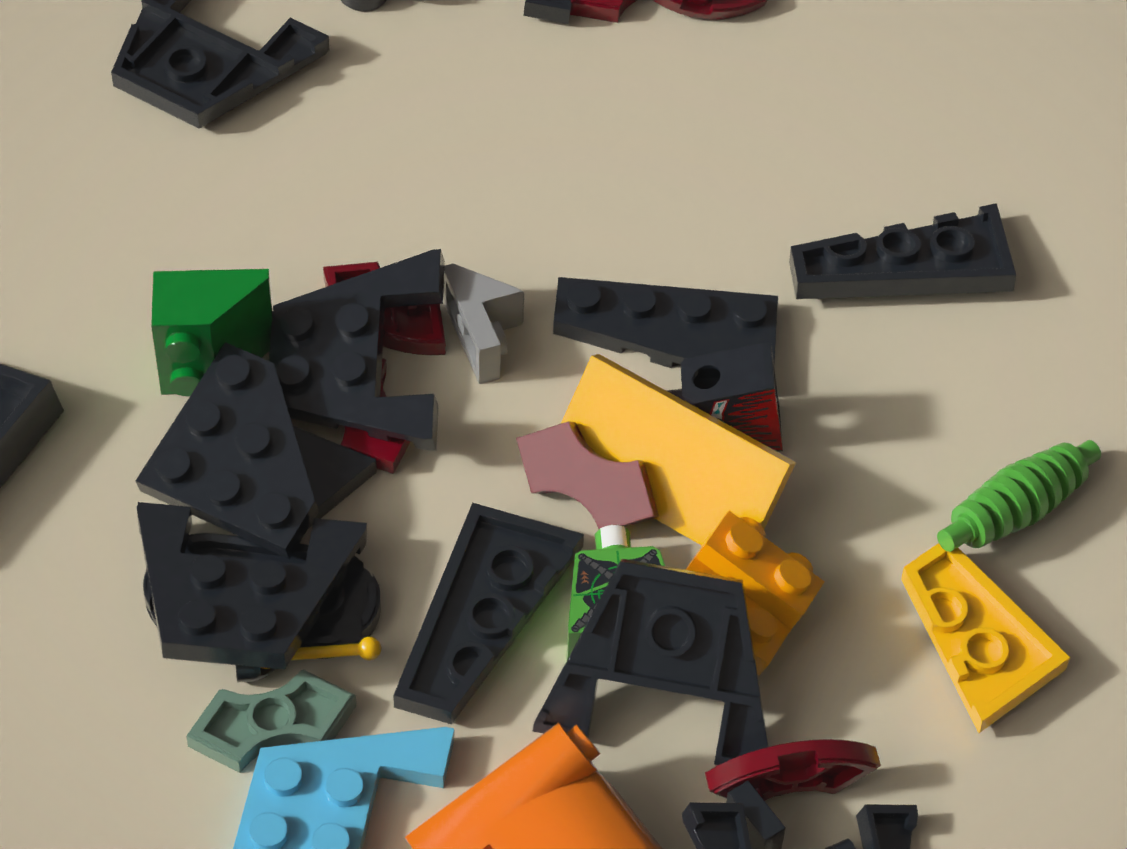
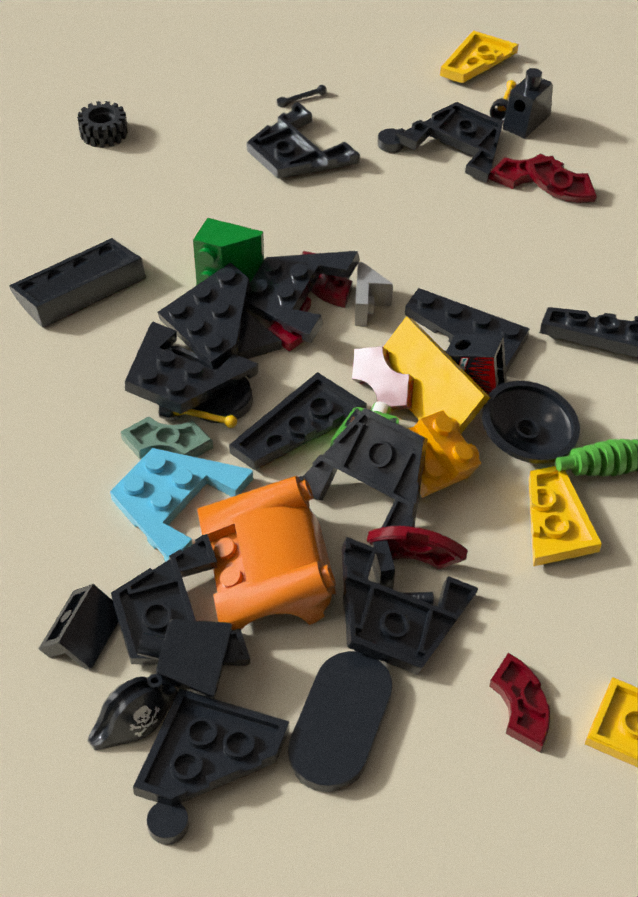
camera: 25 degrees right, 5 degrees down
none -> black dish [482,381,580,464]

